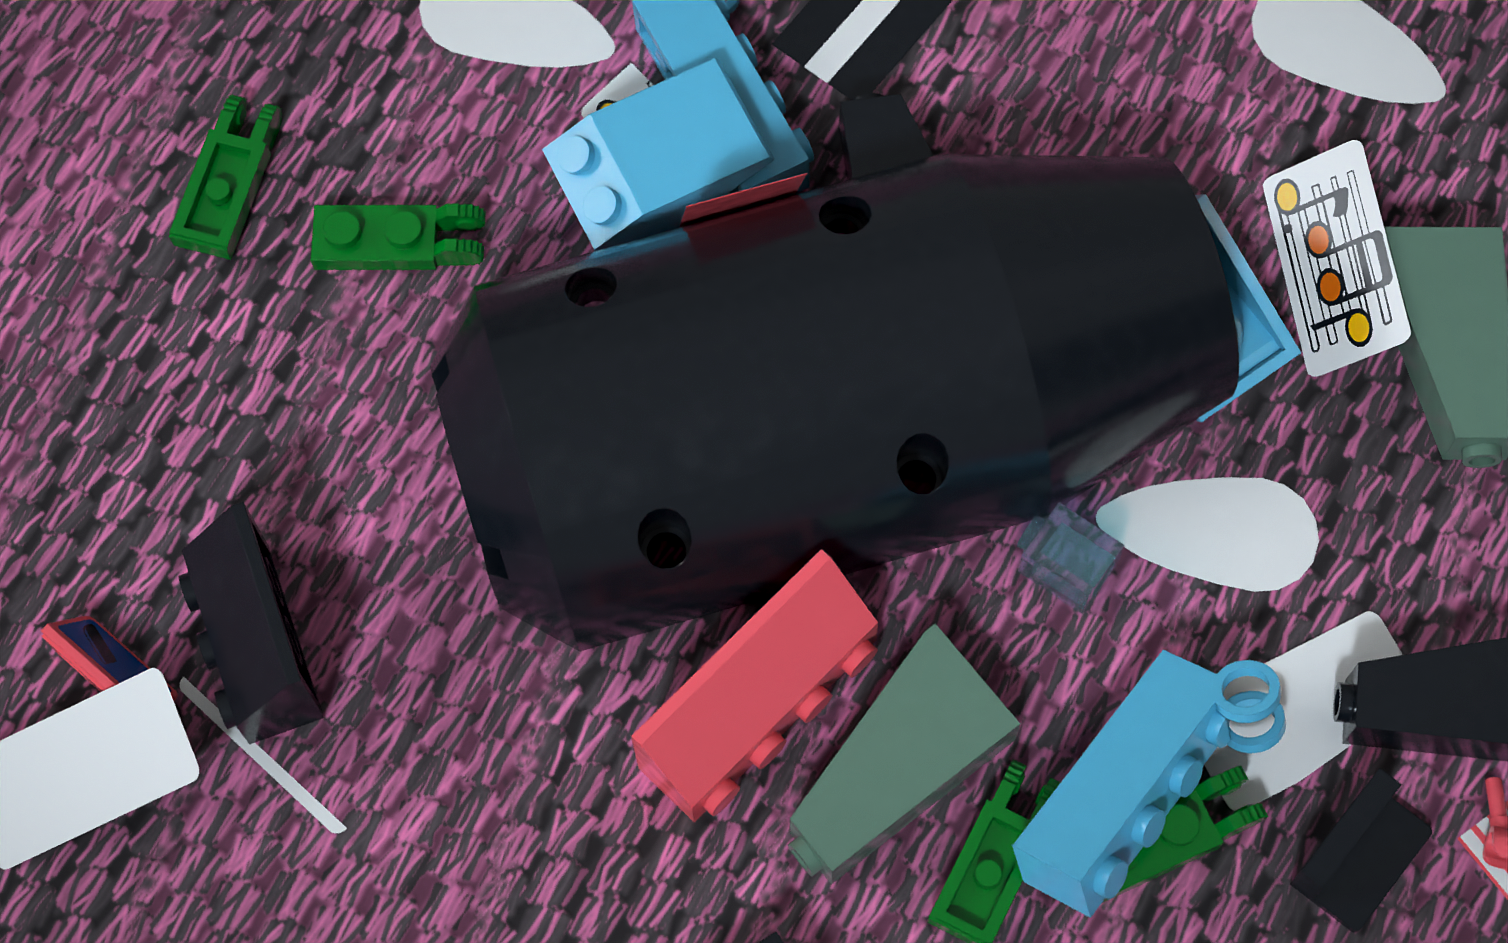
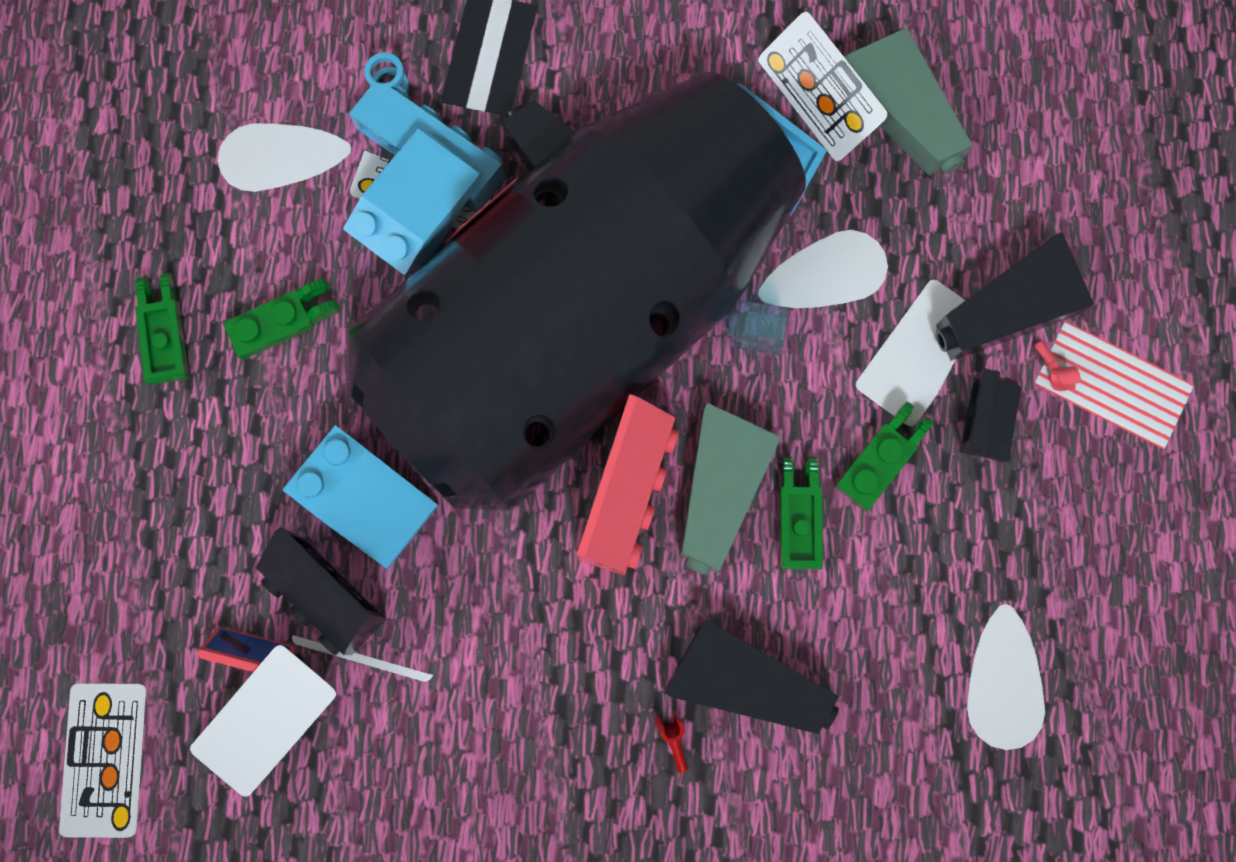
camera: 30 degrees left, 10 degrees up
medium azure hinge [1012,649,1286,918] -> none
none -> medium azure slope [283,425,439,569]

